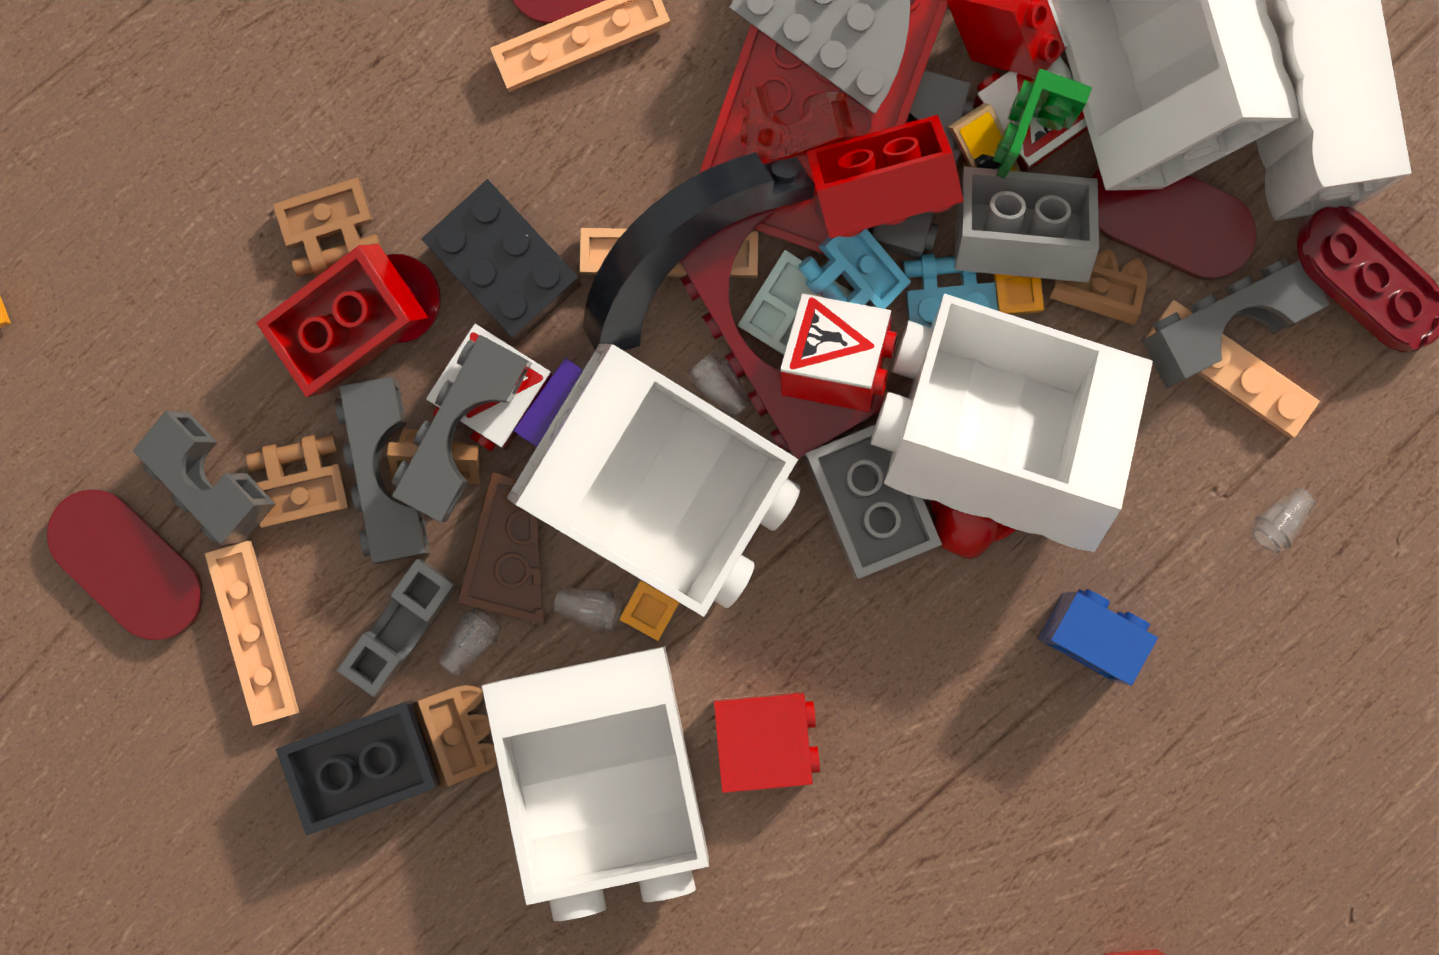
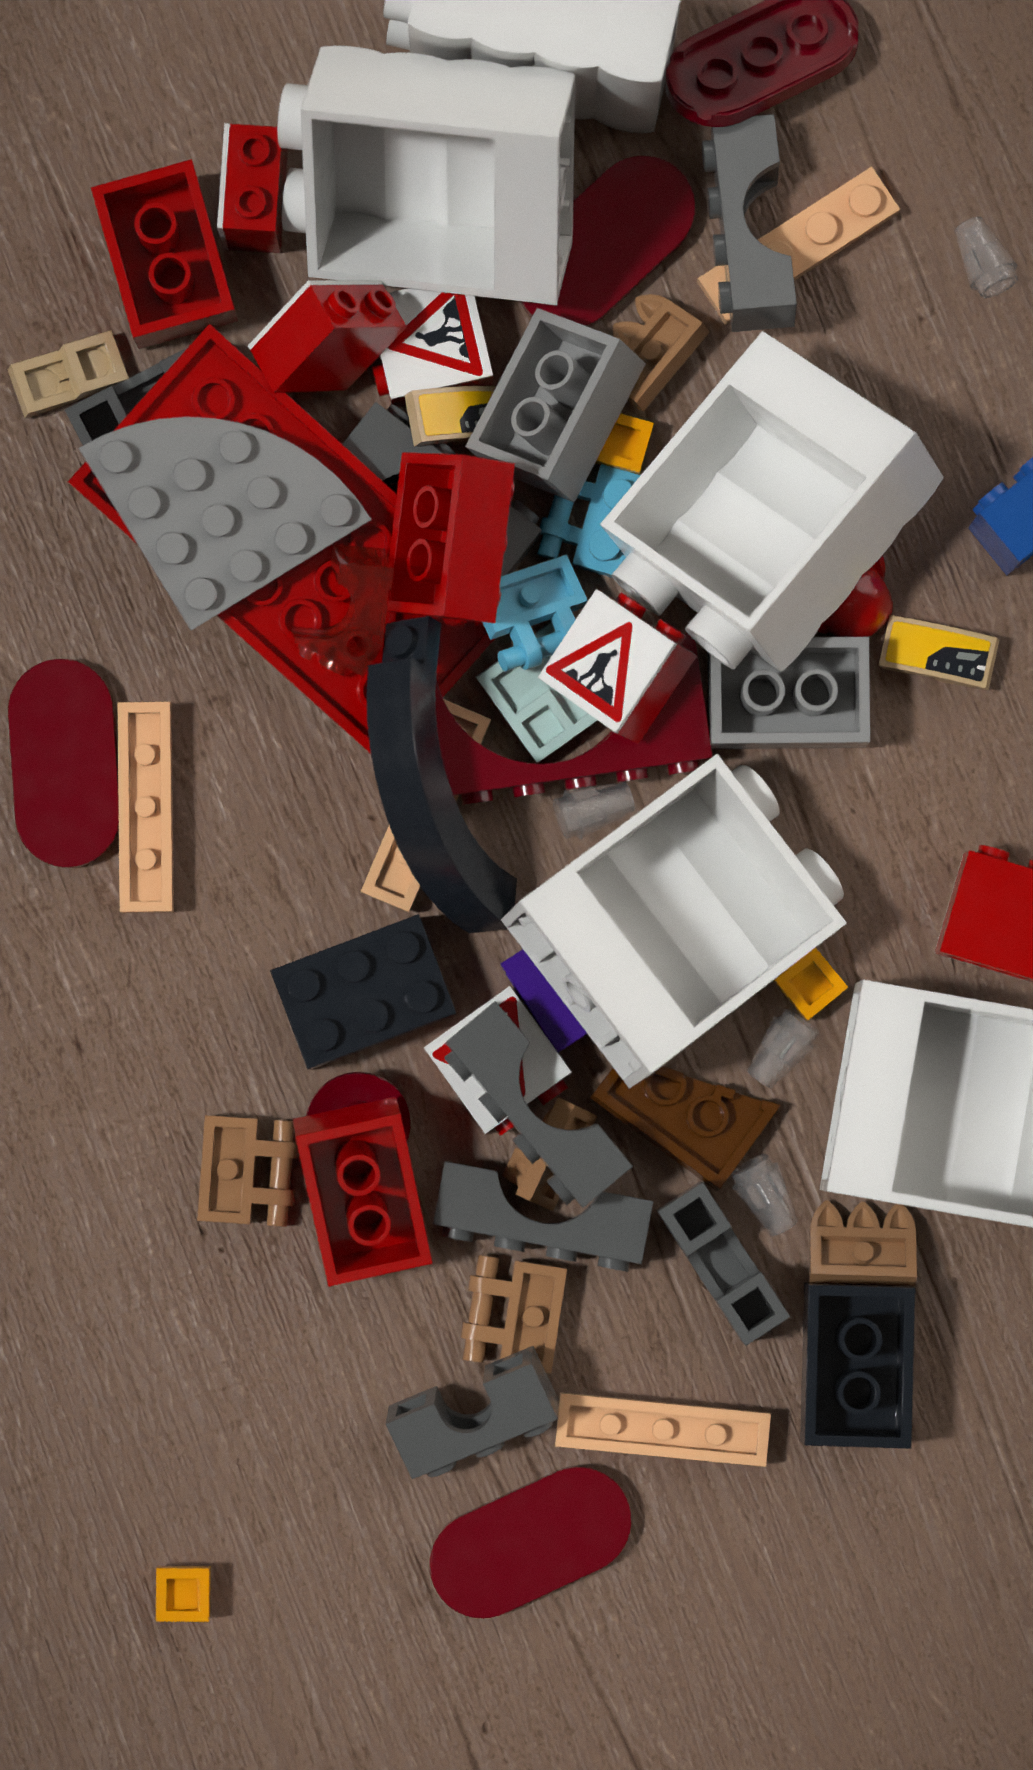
camera: 70 degrees left, 0 degrees up
green bracket [993,69,1092,179] -> none
none -> slope [879,615,999,690]

